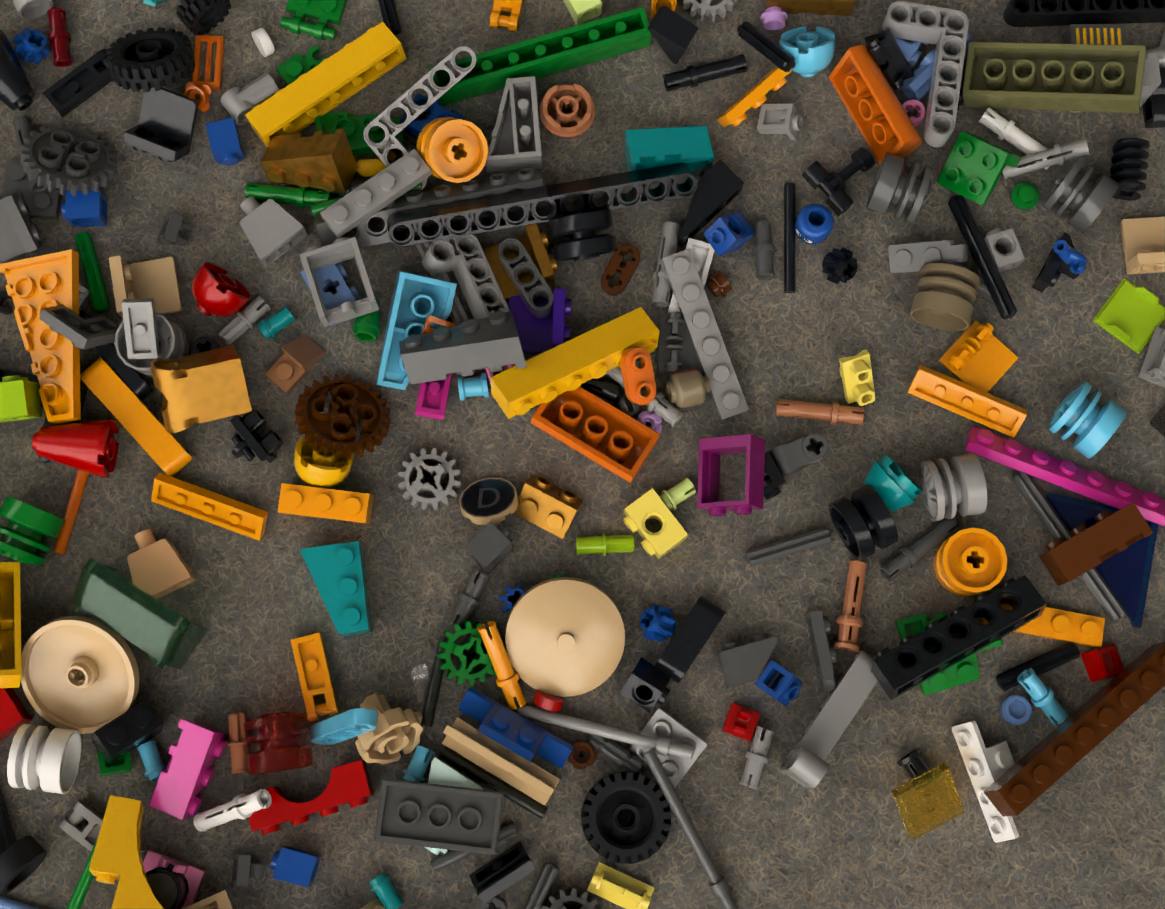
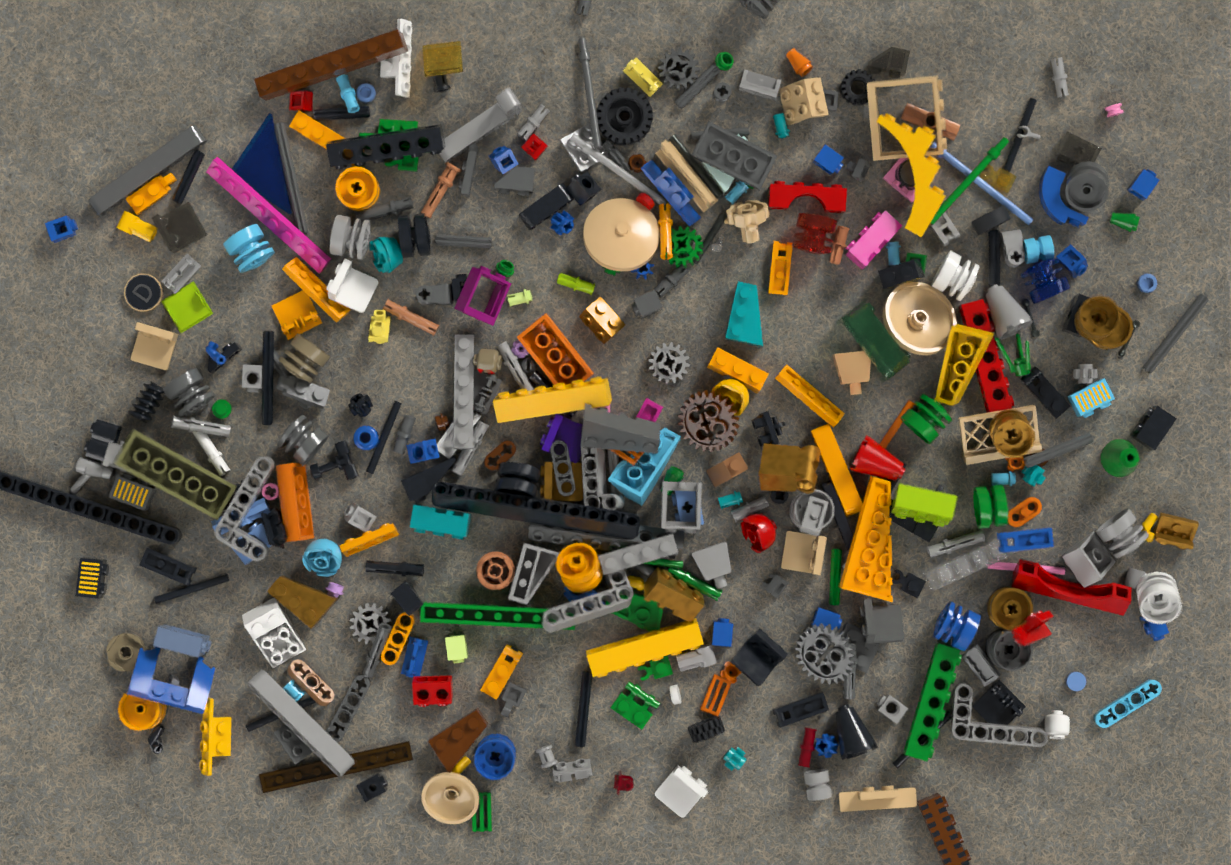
camera: 155 degrees left, 10 degrees up
dark grey plate [39,304,119,350] -> none
black wheel [107,27,195,92] -> none
white pin [193,789,272,832] -> none
medium azure beam [310,708,378,745] -> none
medium azure bush [457,372,489,401] -> none
tile [459,477,519,525] -> none
black plate [469,841,536,904] -> none
orange plate [620,347,656,405] -> none
light yellow brick [623,488,688,559] -> none
black axle [737,21,796,72] -> none
green bracket [937,131,1021,206] -> none
reddish brown wedge [1039,502,1153,586] -> none
none -> white bracket [326,259,378,313]
none -> green plate [495,260,514,277]

